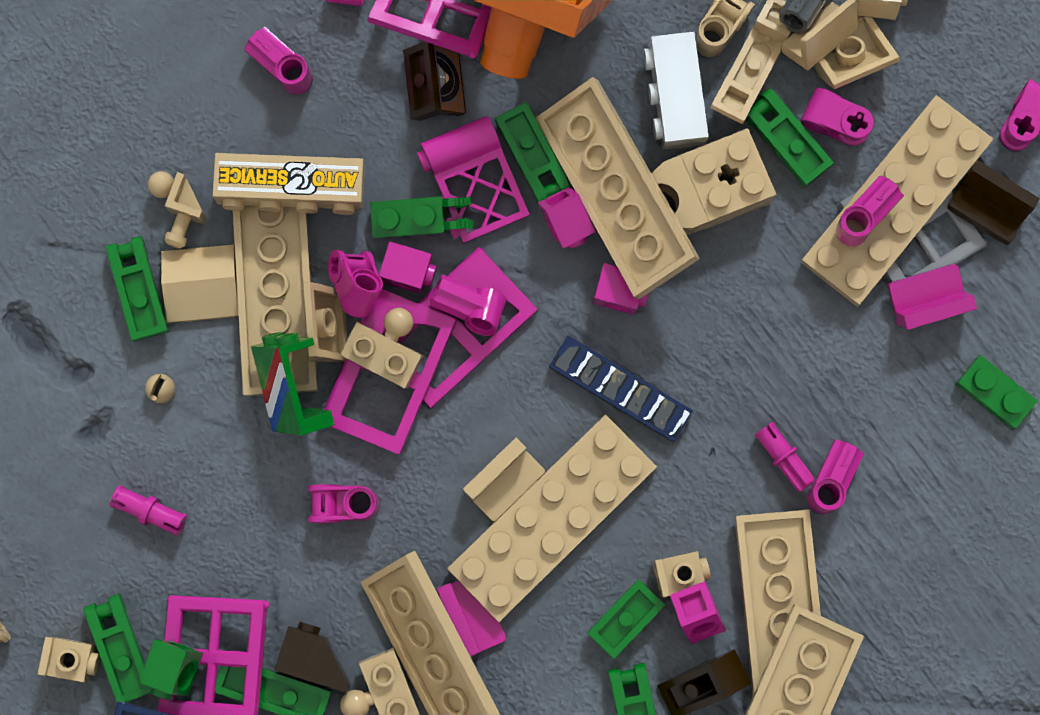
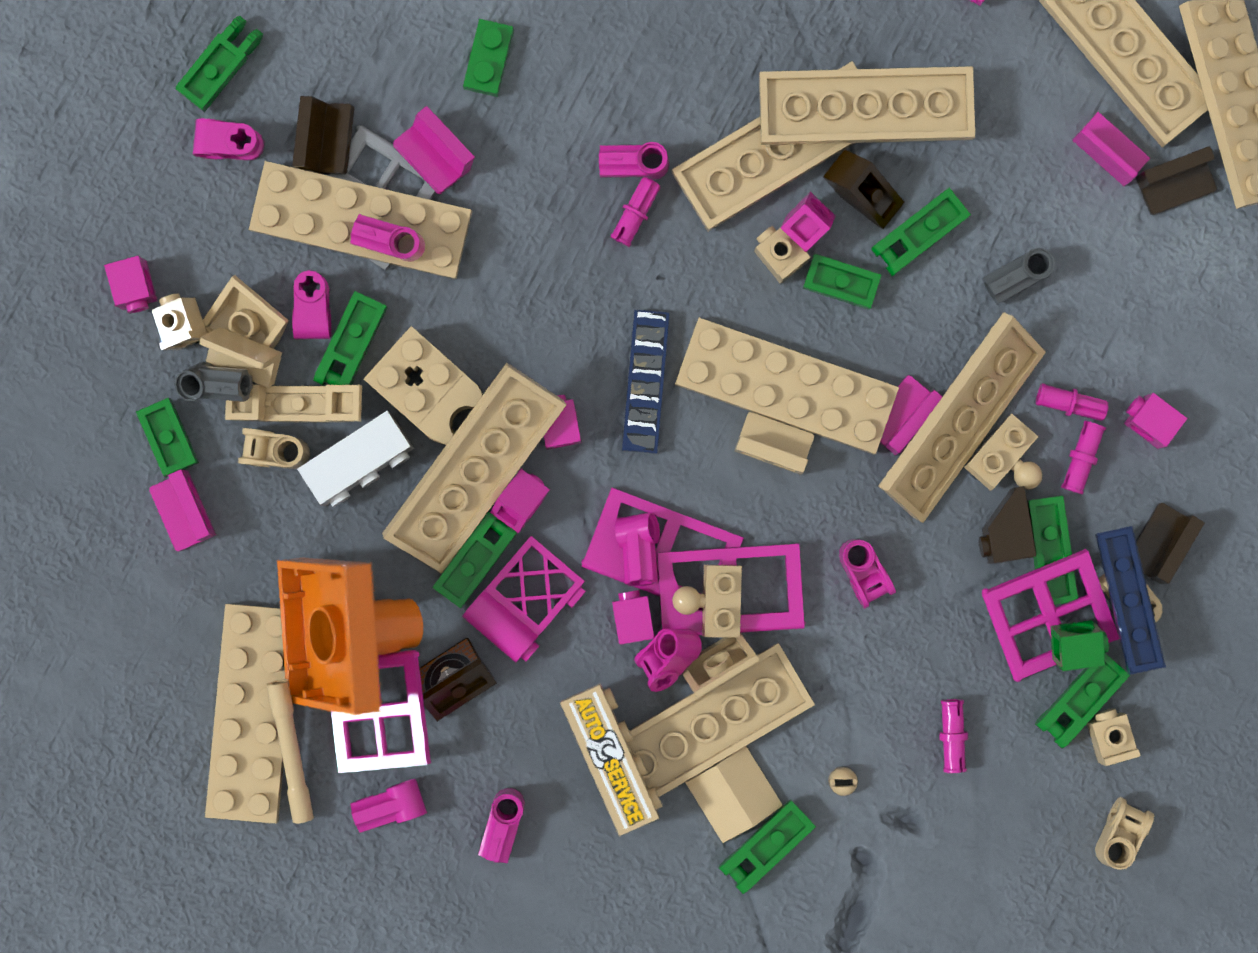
camera: 110 degrees left, 5 degrees up
tan piece [148,171,207,249] -> none
green panel [251,332,335,436] -> none
green hinge [370,196,473,238] -> none

